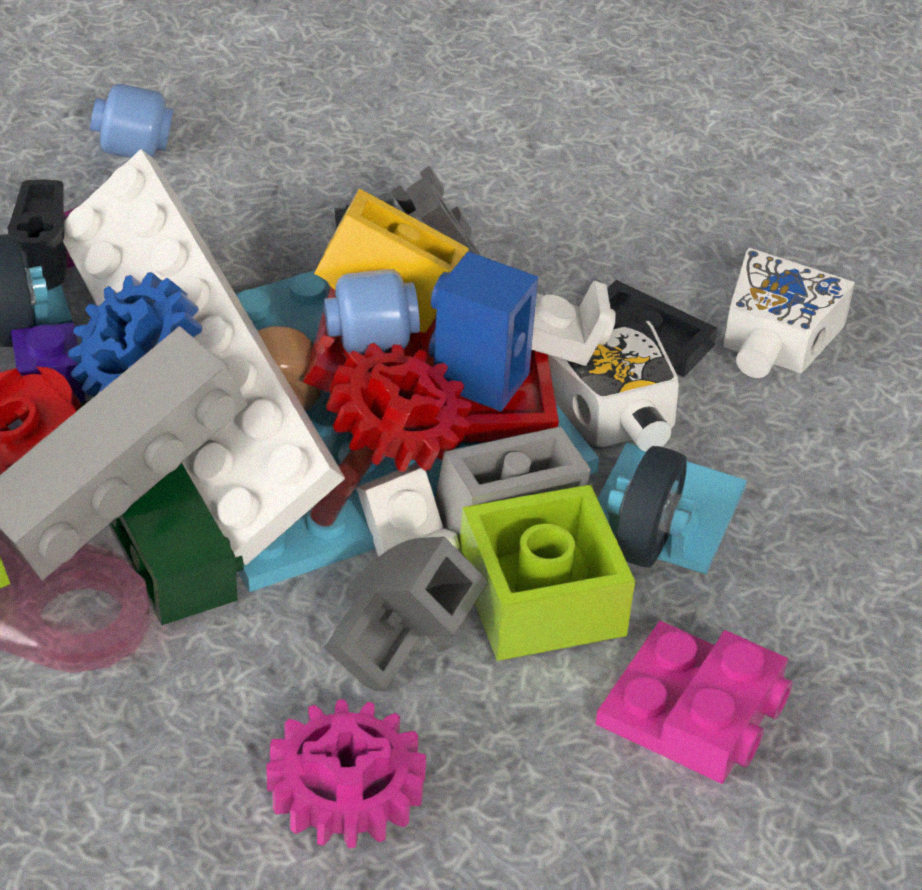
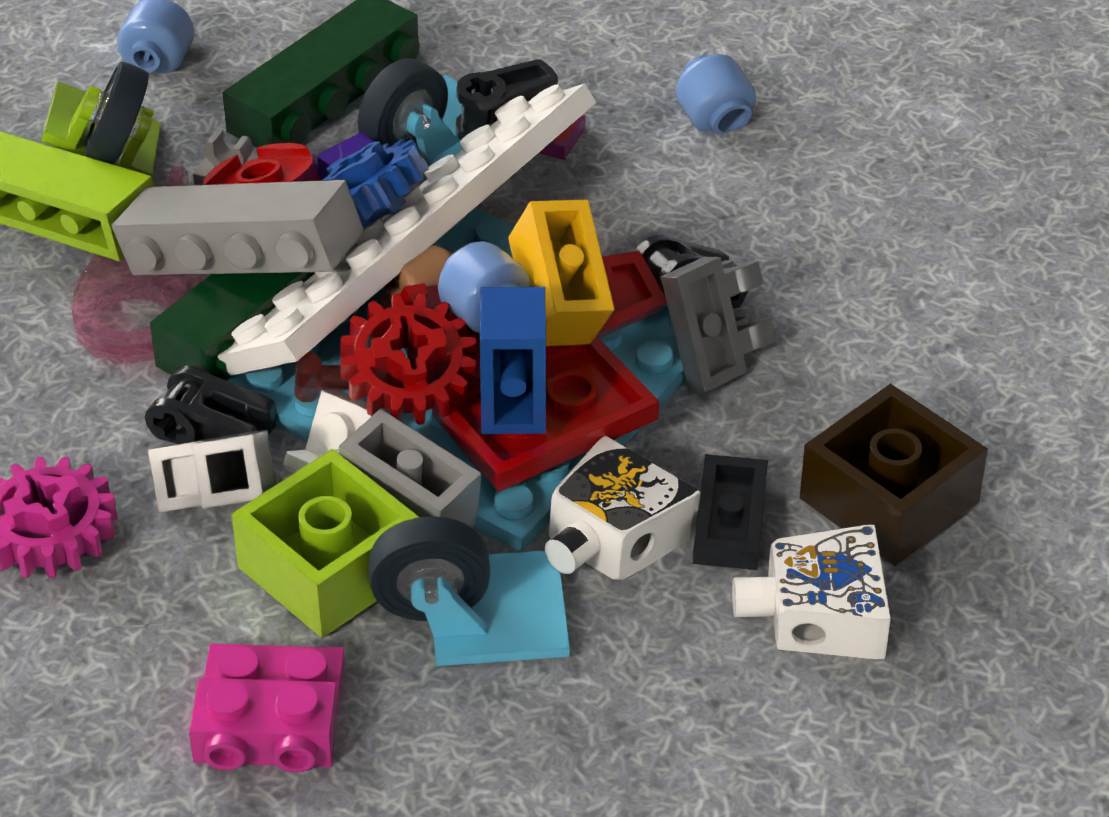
camera: 65 degrees right, 0 degrees up
white bracket [532,281,615,366] -> none
none -> black piece [145,365,277,444]
none -> dark brown brick [800,383,988,566]

